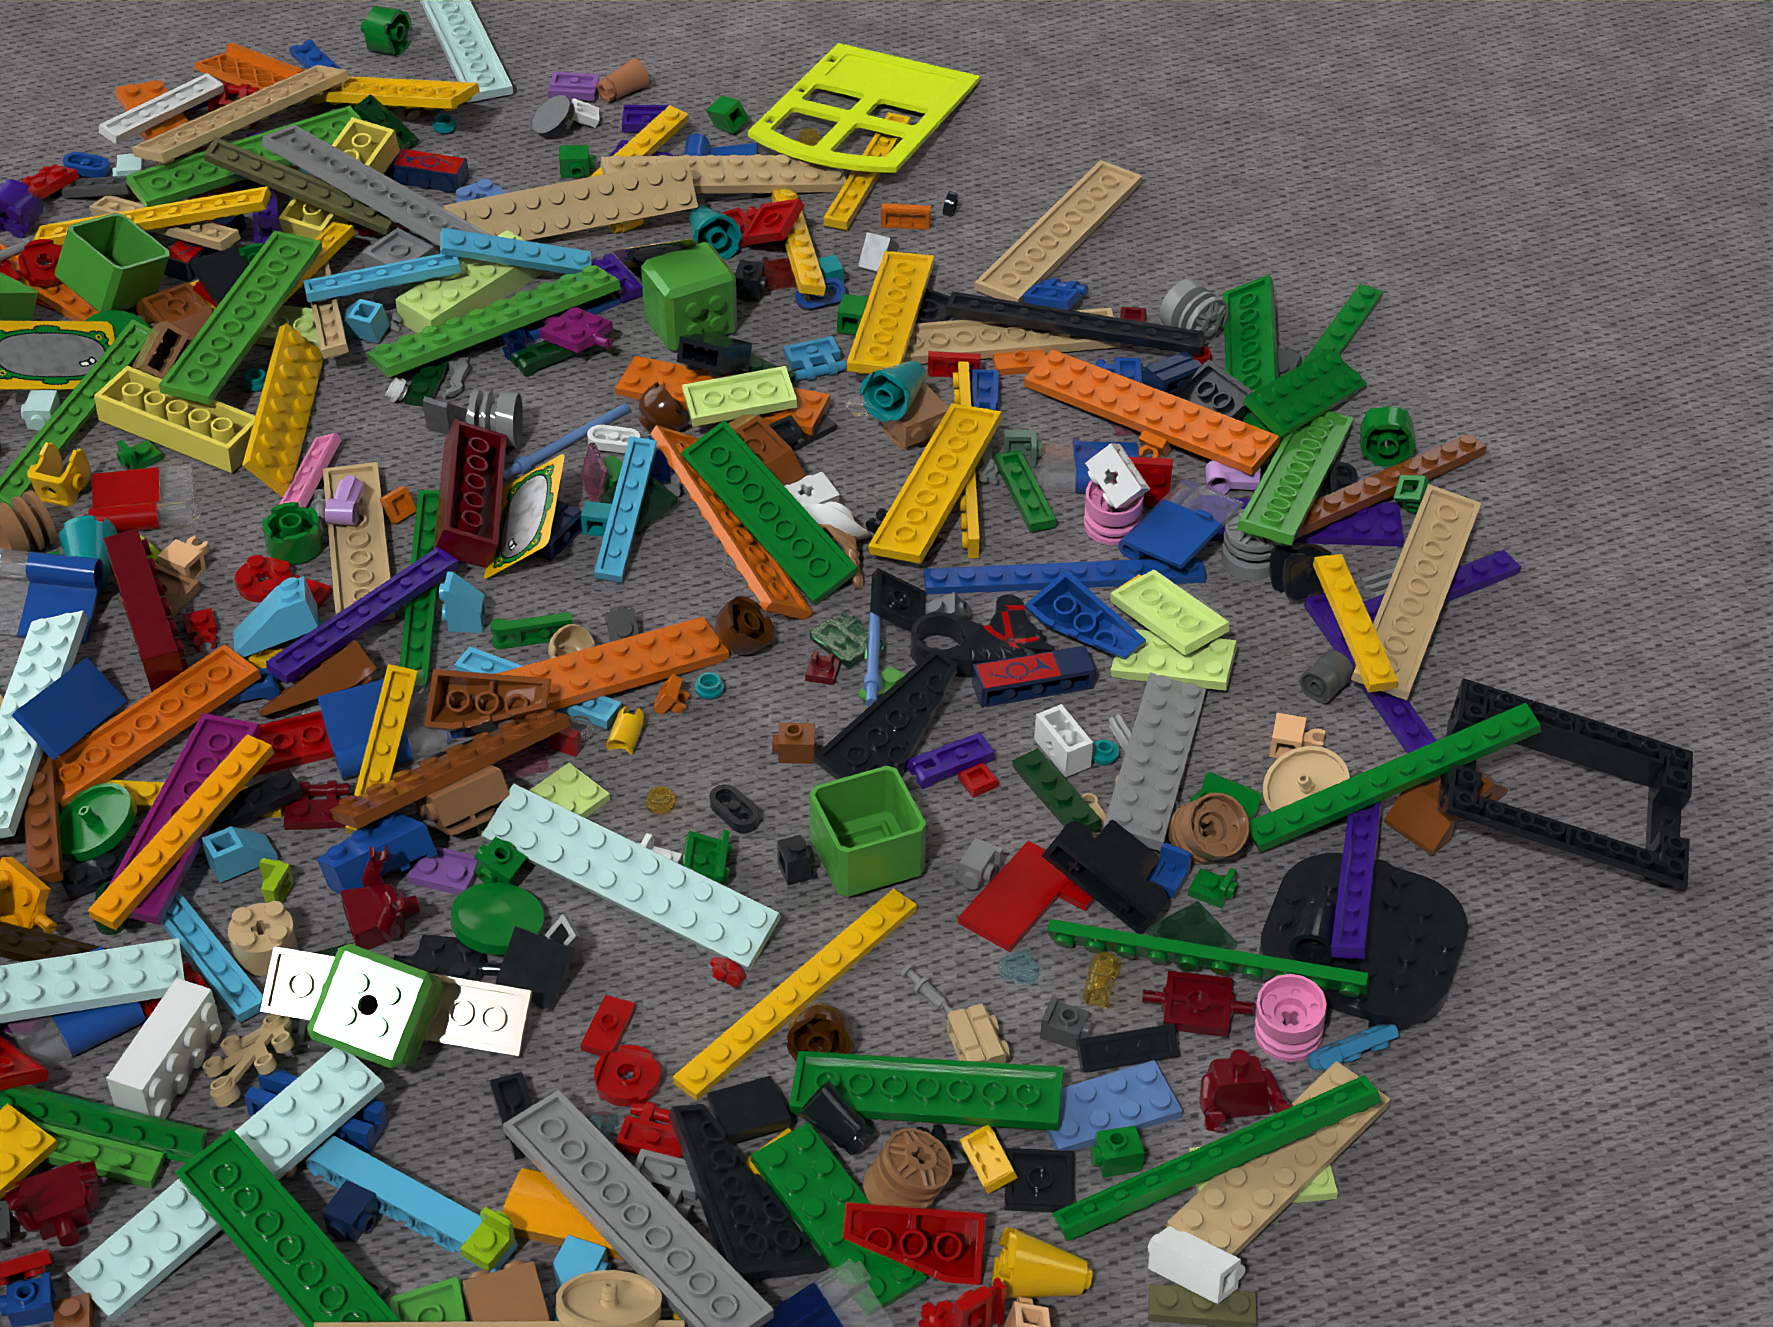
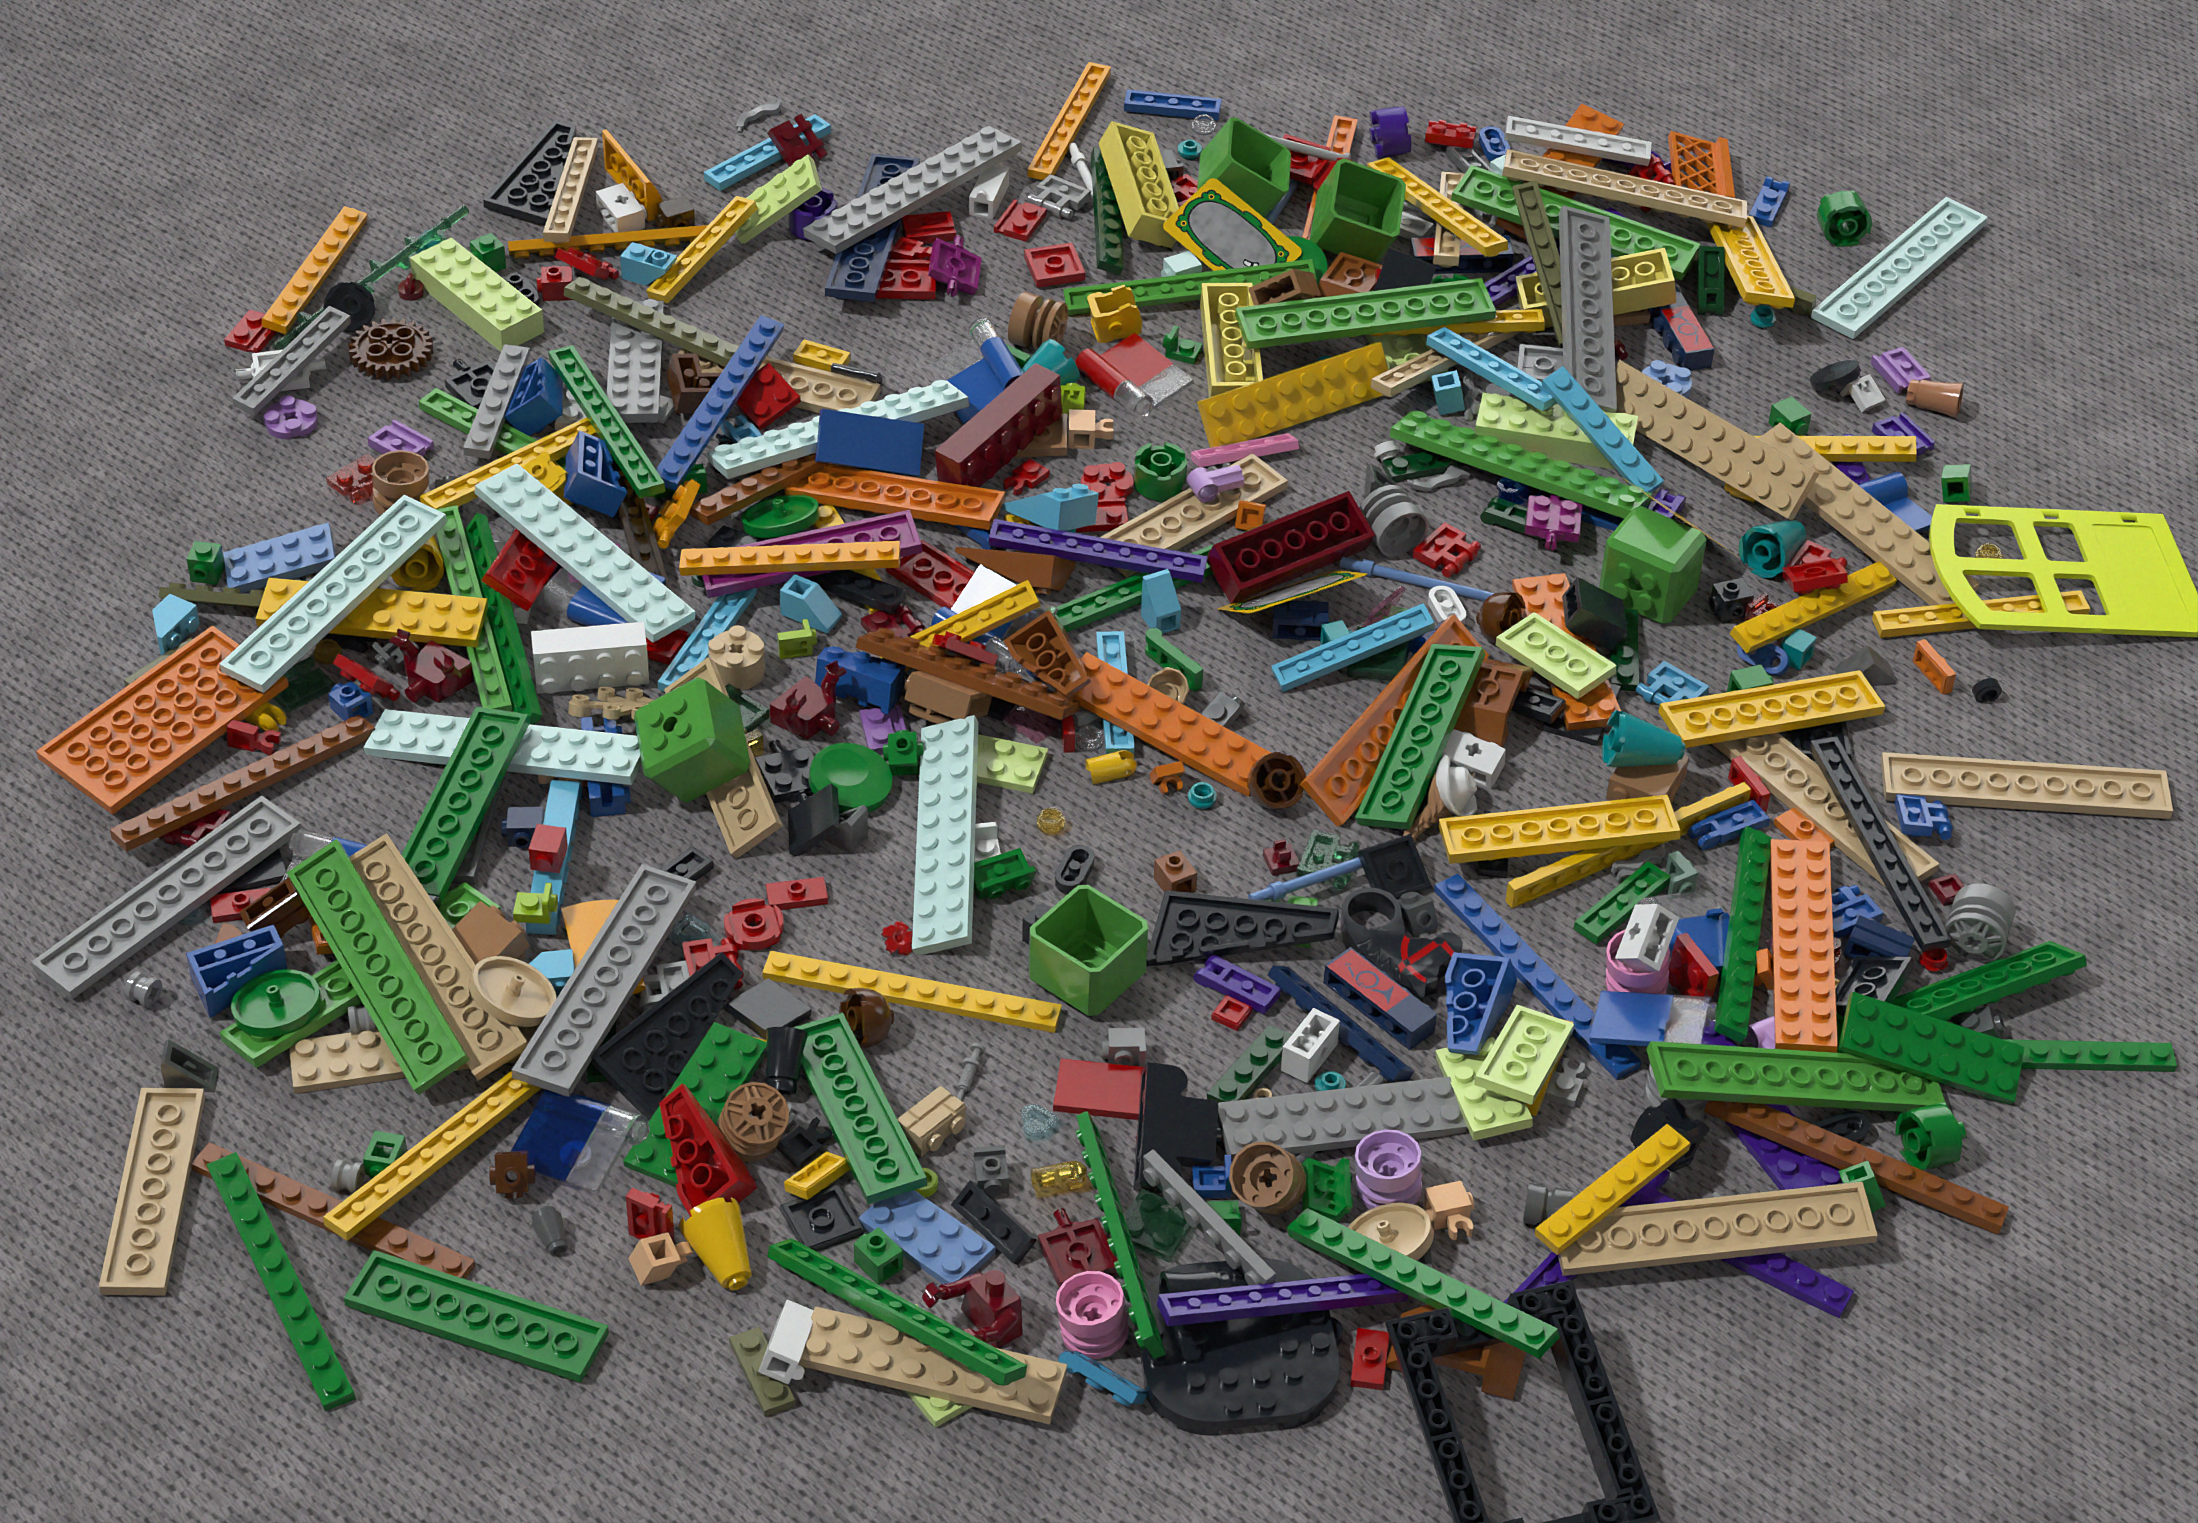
camera: 60 degrees right, 0 degrees up
none -> red brick [528,824,568,873]
none -> red plate [932,631,998,666]
none -> light grey plate [1143,1149,1276,1285]
none -> dark blue plate [1267,965,1415,1082]
none -> red plate [1350,1328,1389,1391]
none -> lavender wheel [1355,1129,1422,1210]
none -> red plate [1413,522,1481,578]
none -> green plate [1714,826,1772,1043]

